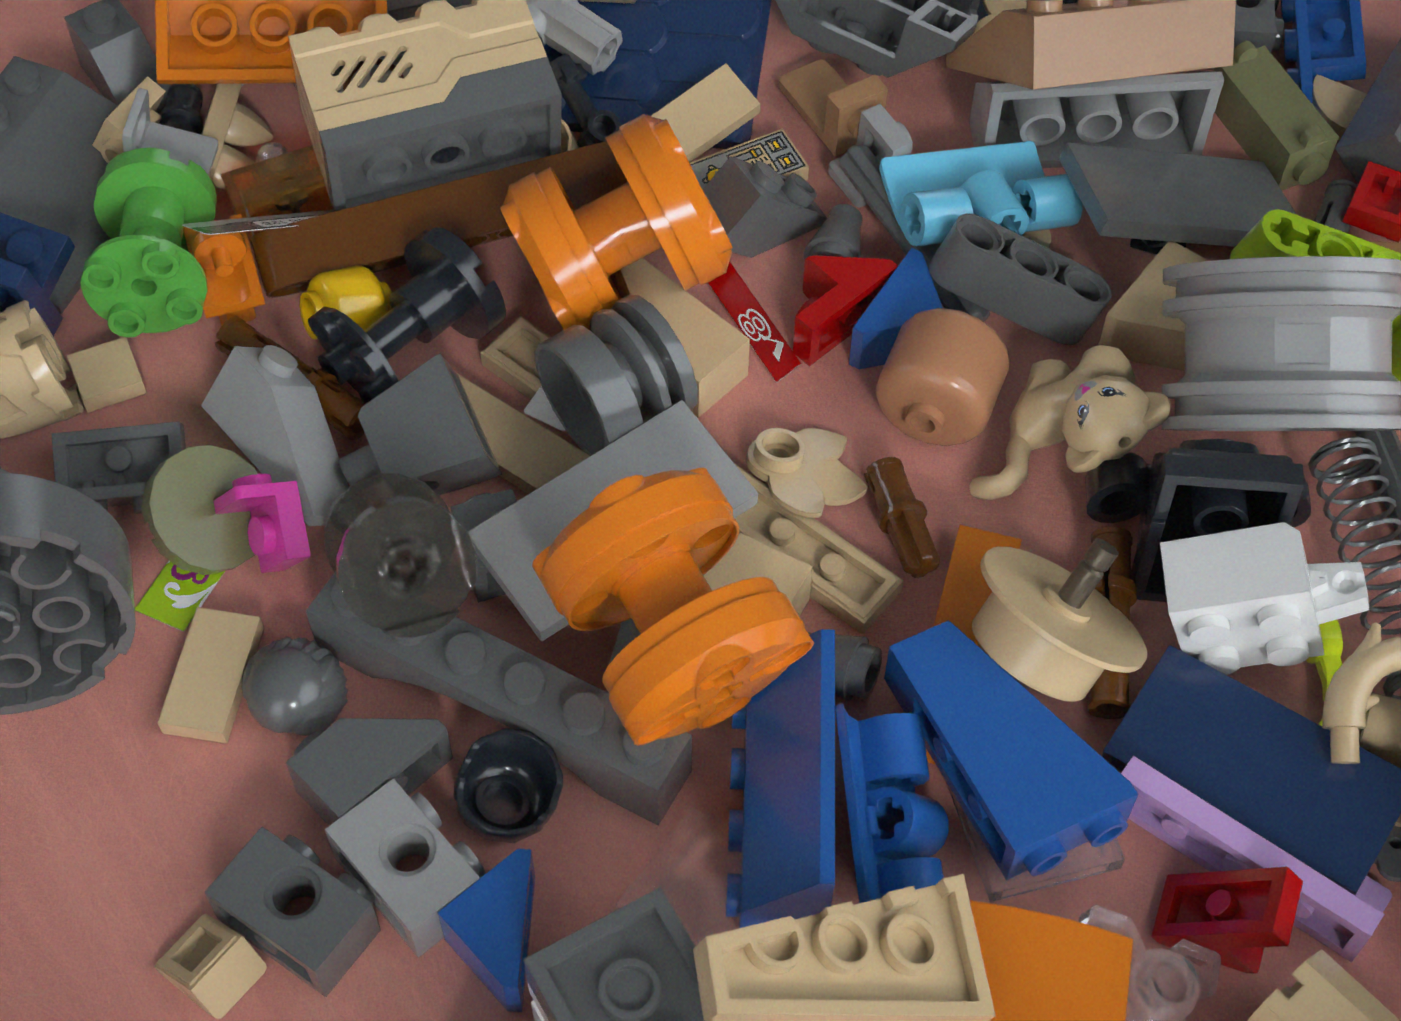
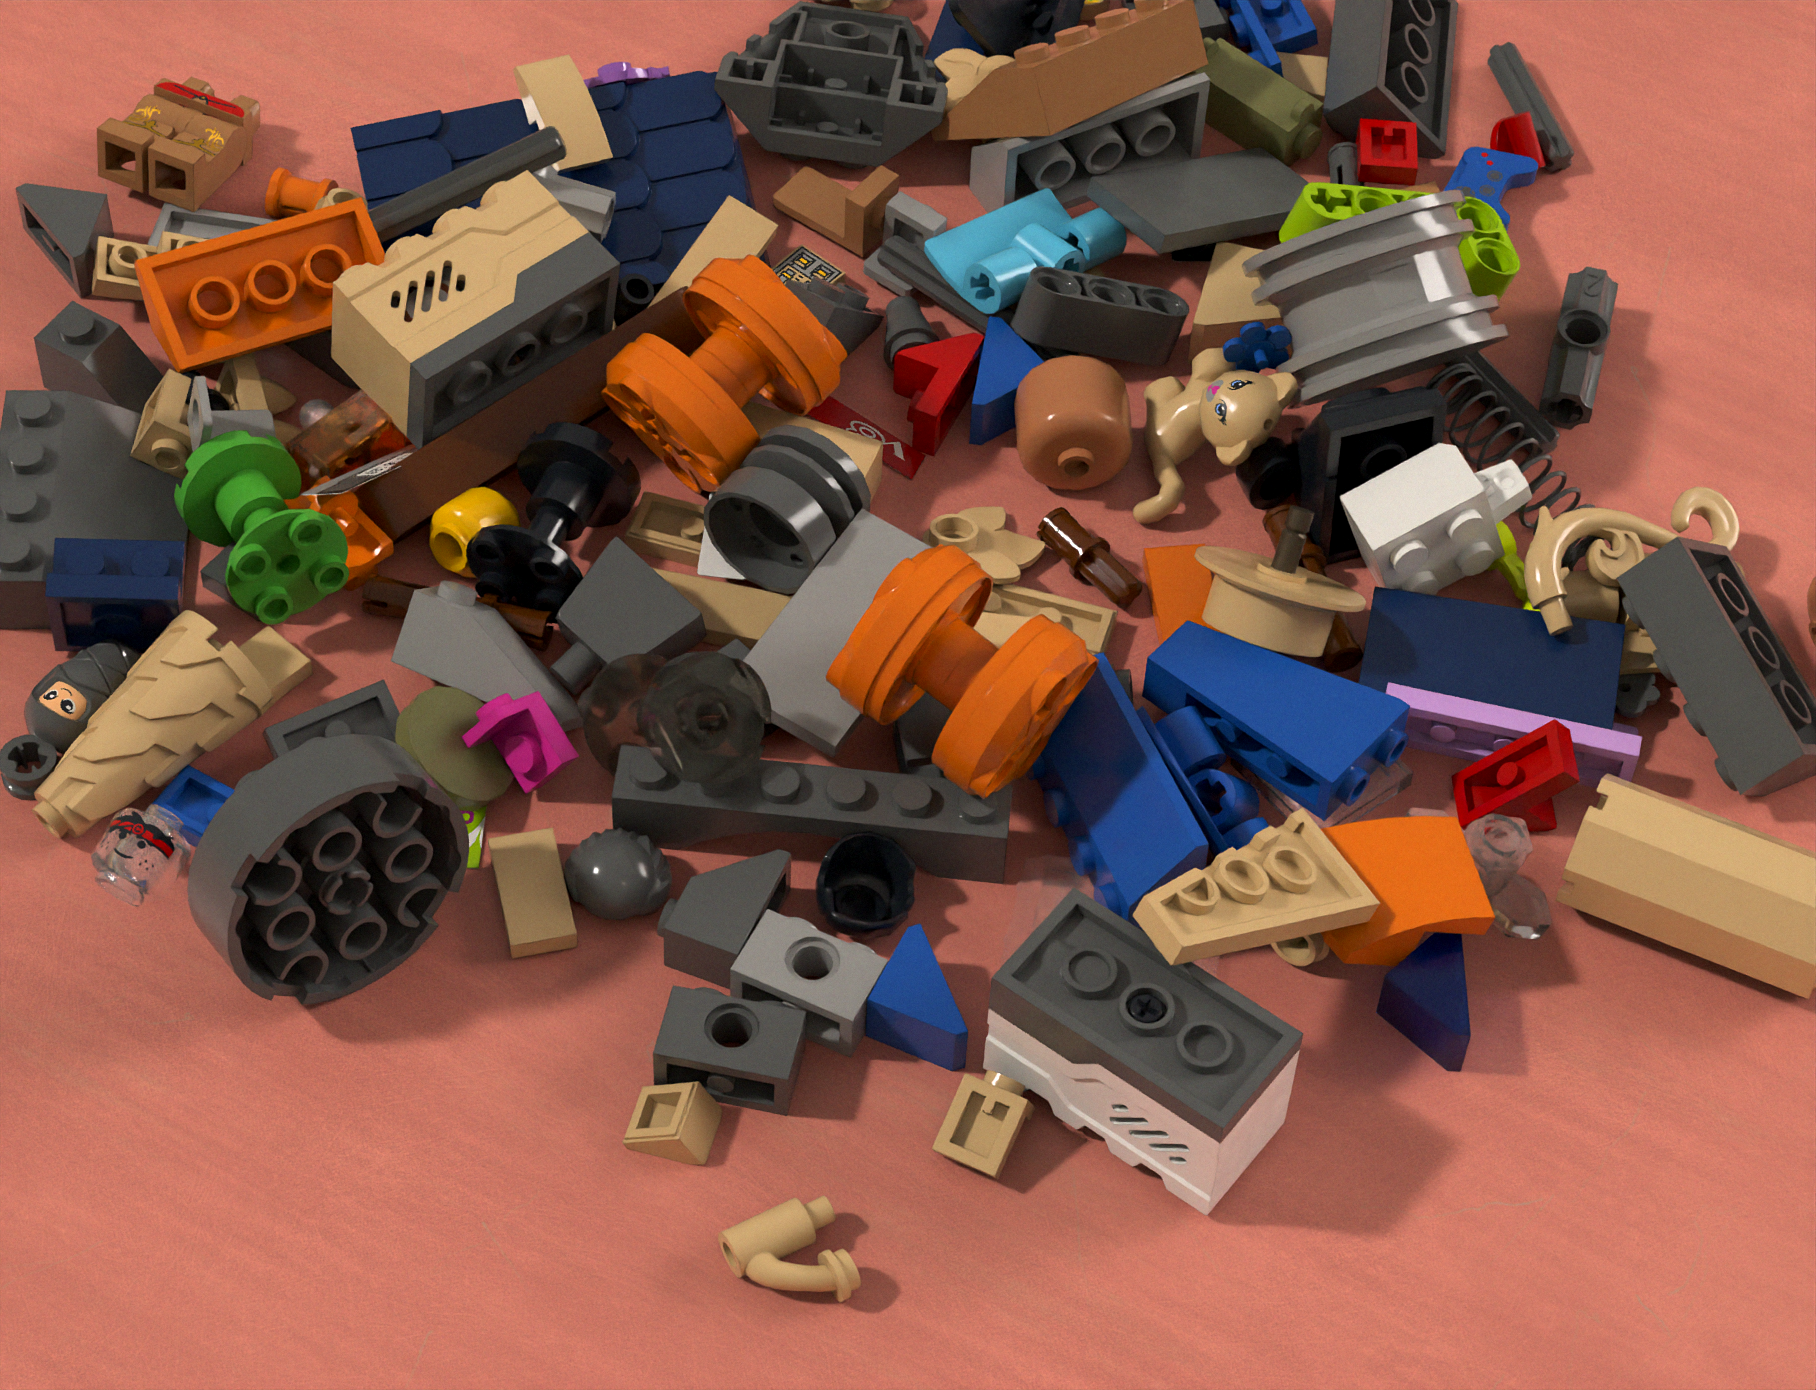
camera: 25 degrees left, 5 degrees down
none -> blue plant [1222,322,1292,373]

